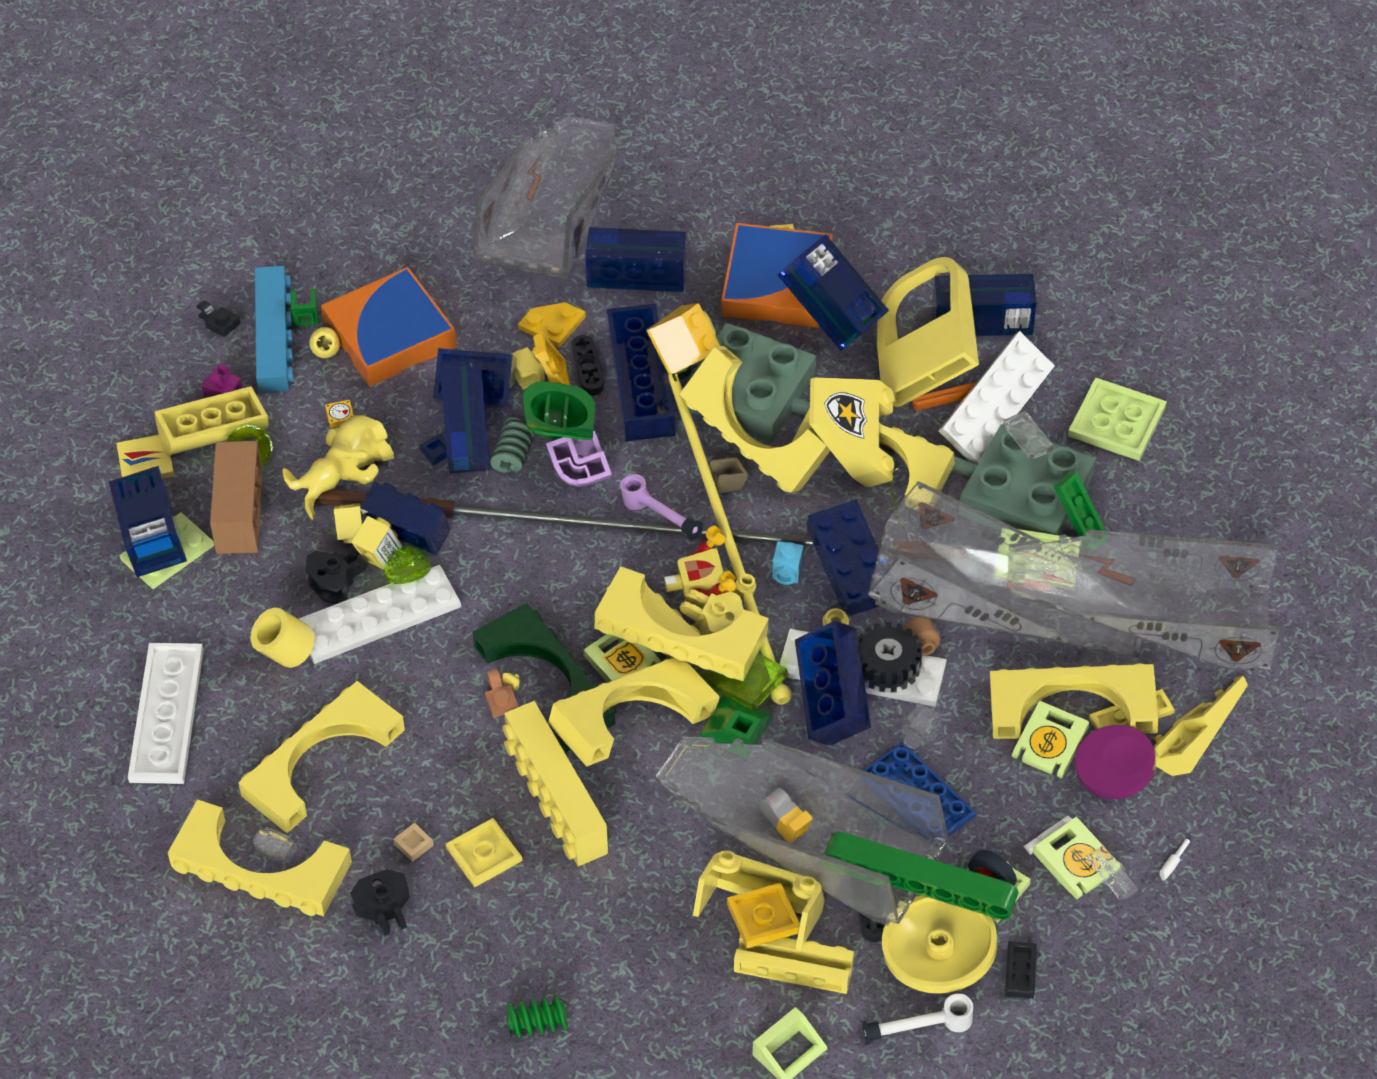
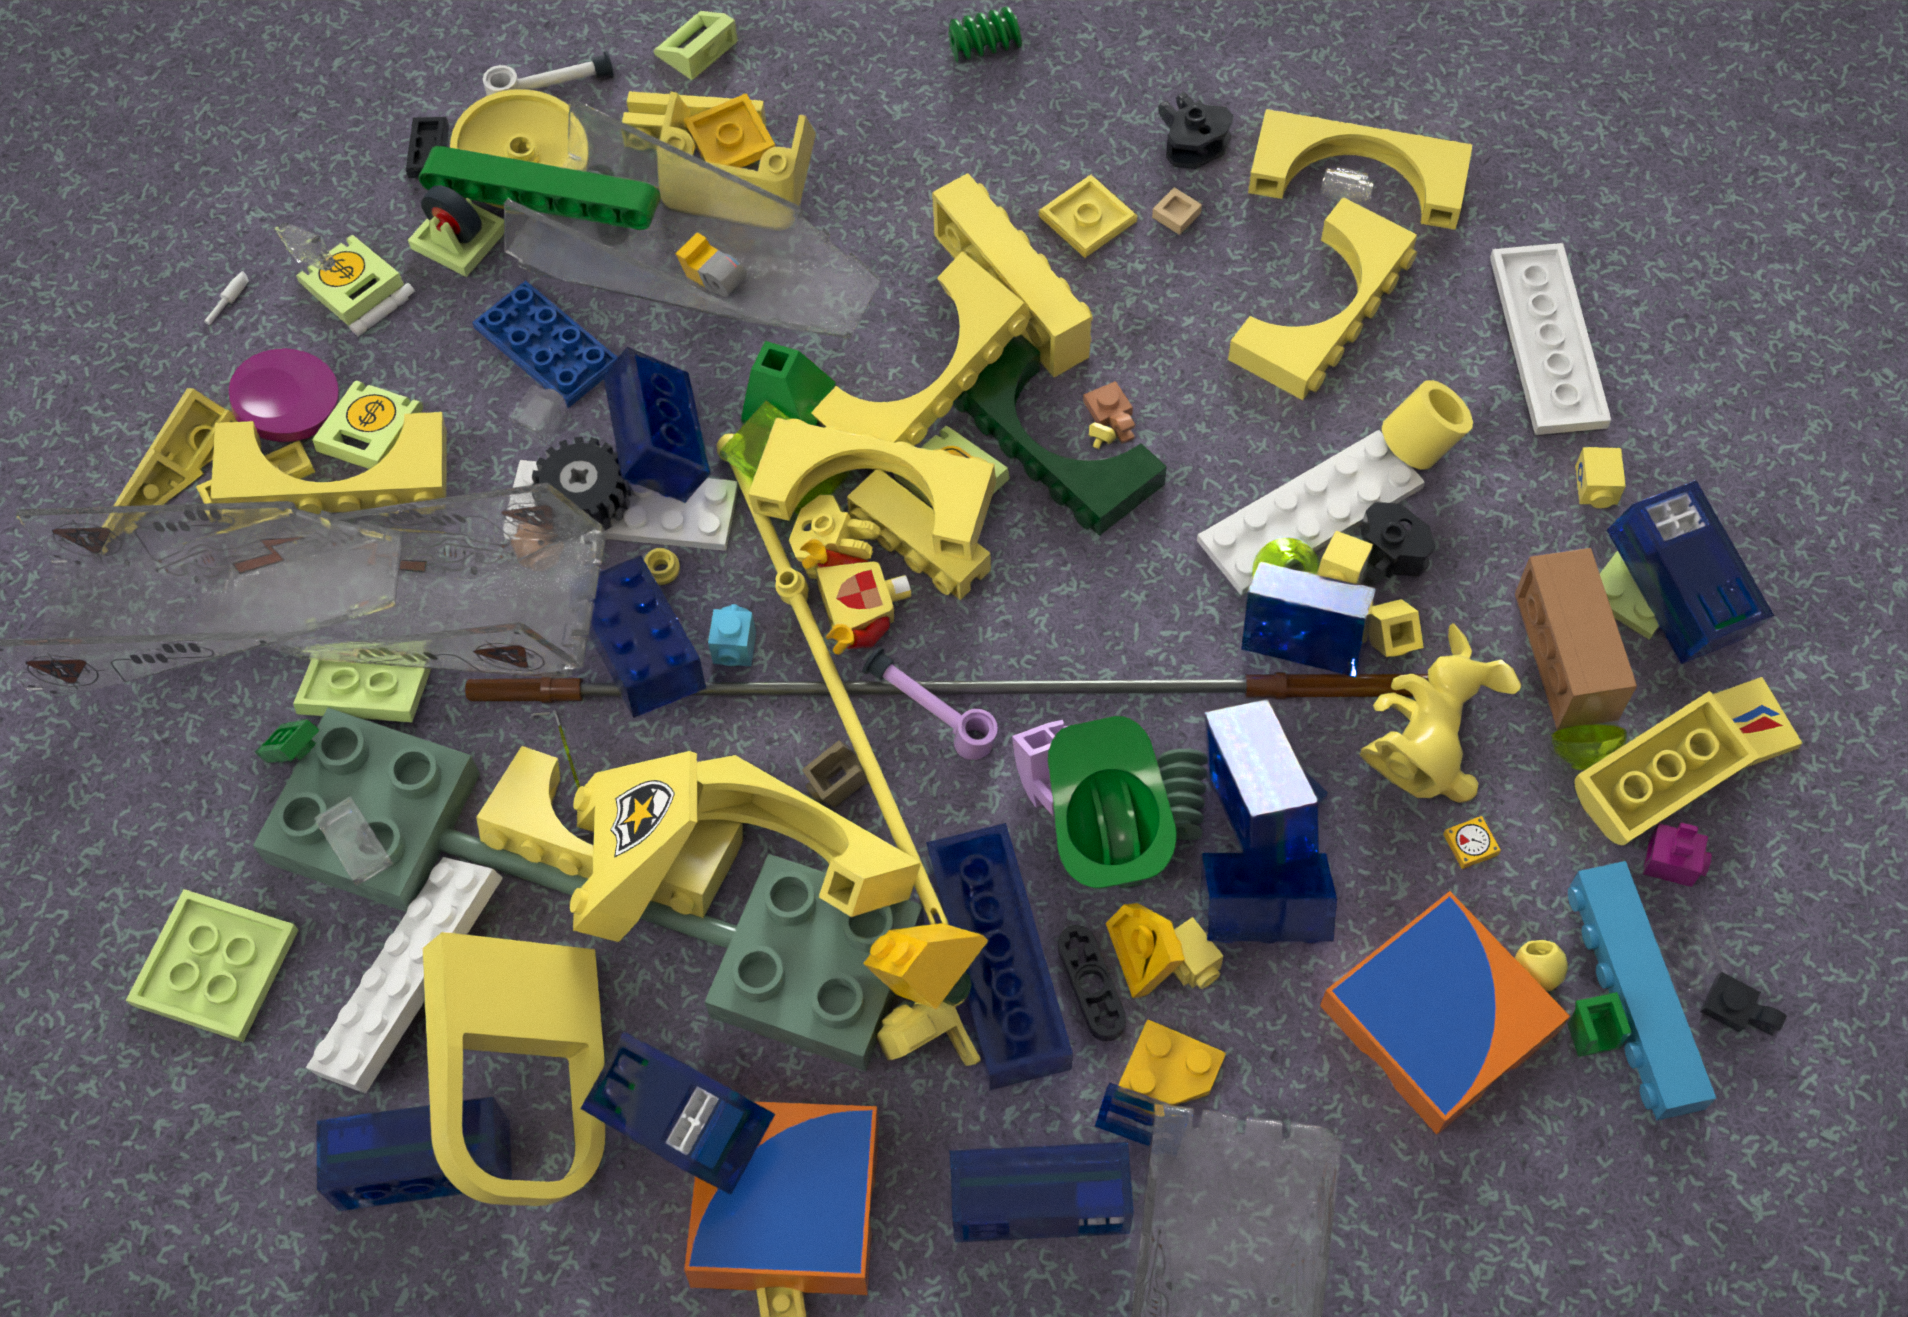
camera: 175 degrees right, 10 degrees up
none -> clear blue tile [1094,1082,1191,1156]
none -> light yellow brick [1575,447,1626,508]

